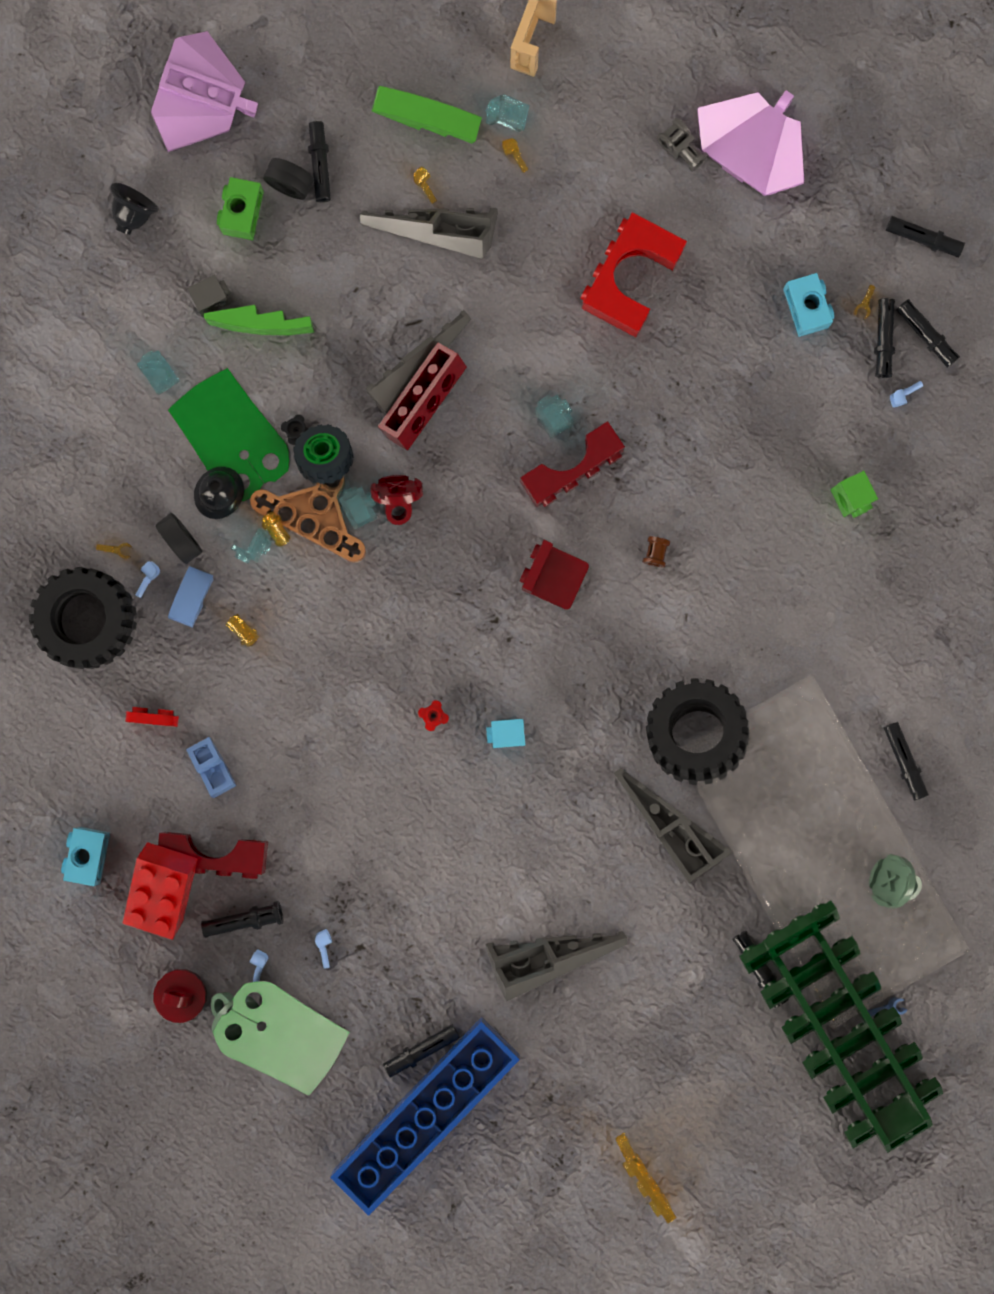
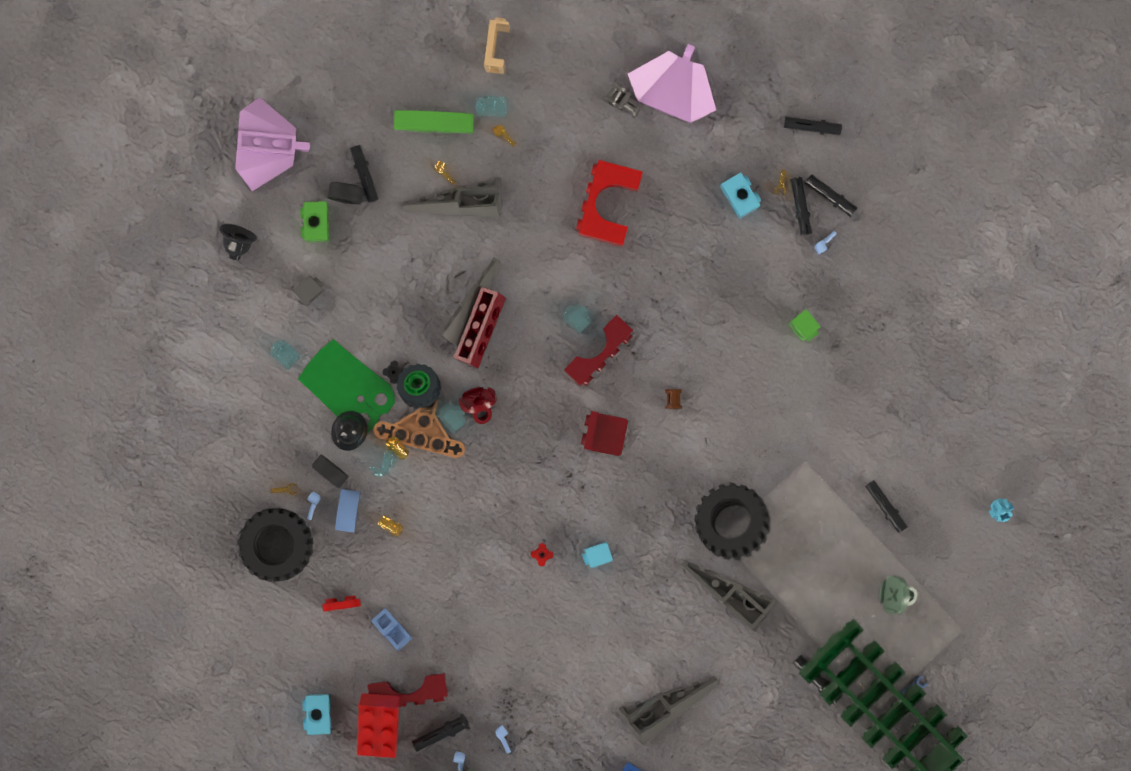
camera: 15 degrees left, 0 degrees up
bright green slope [204,305,314,335] -> none

